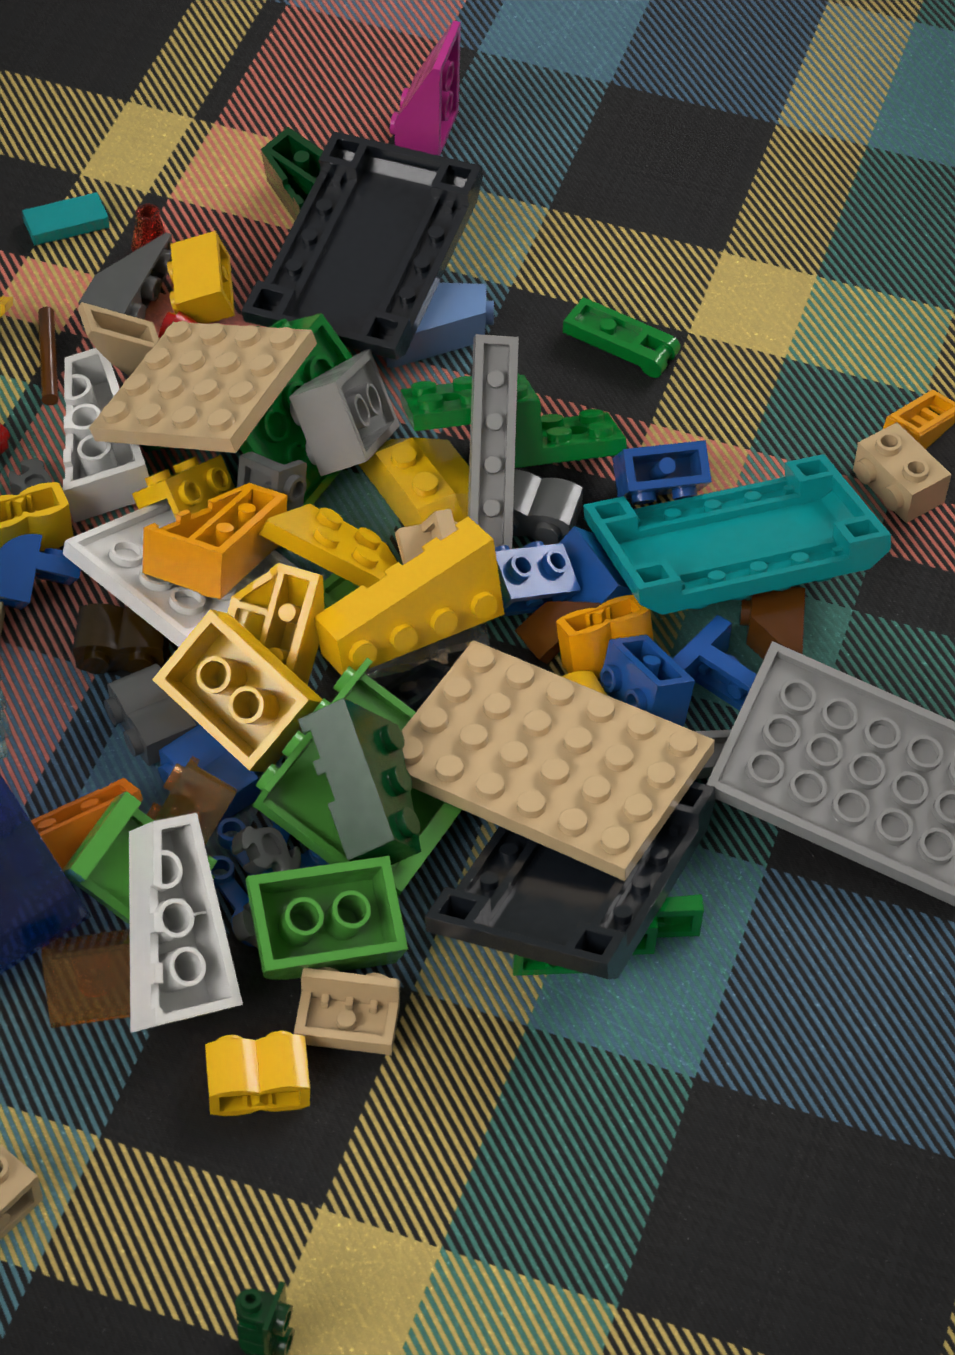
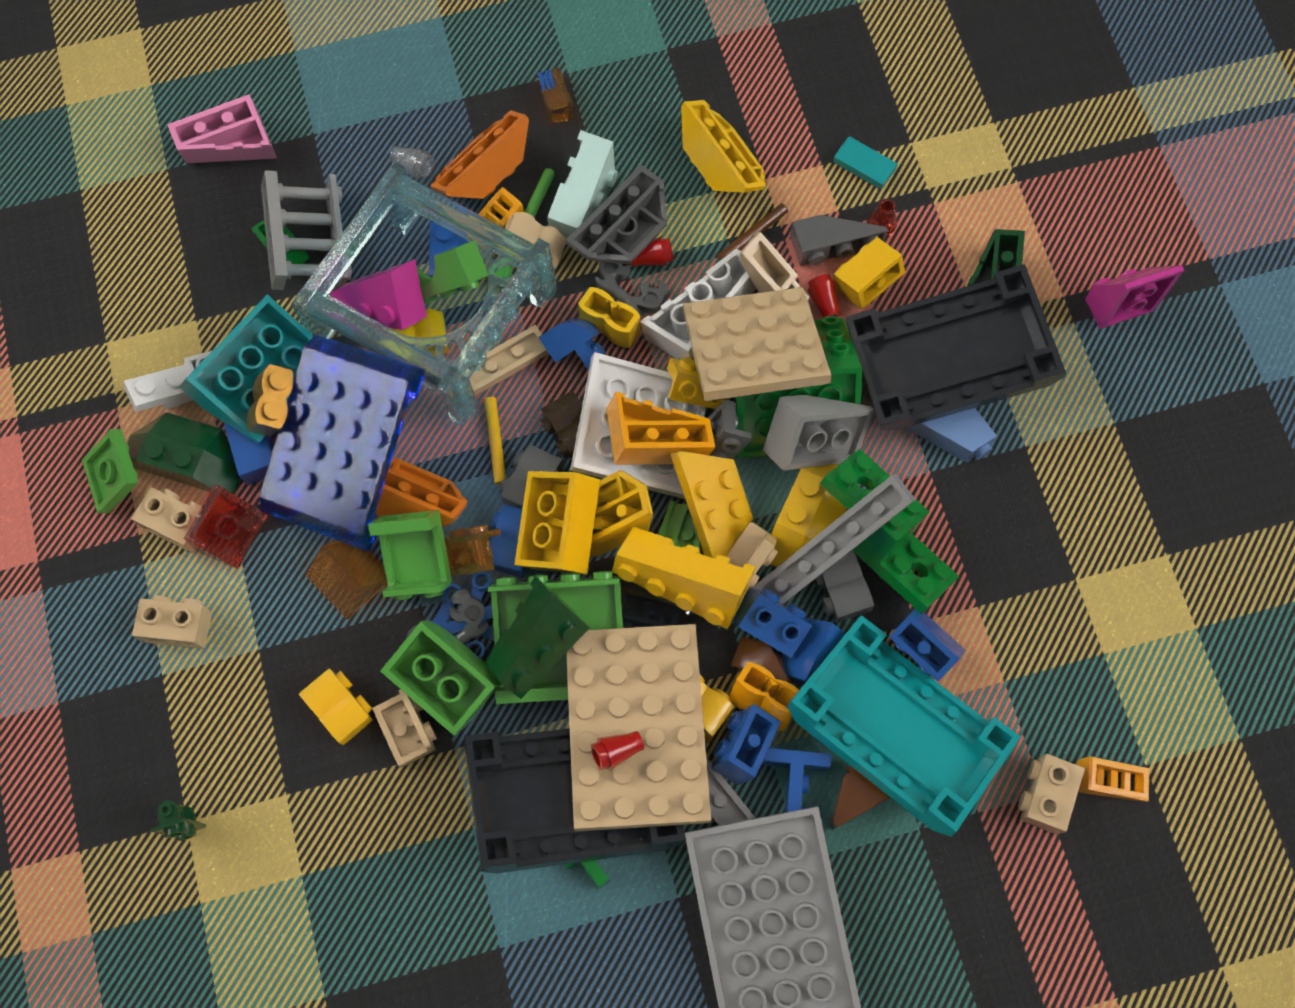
camera: 60 degrees right, 20 degrees up
white wedge [129,813,243,1033] -> none
green plate [563,297,681,378] -> none
none -> yellow bar [484,397,506,486]
none -> red cone [591,731,644,770]

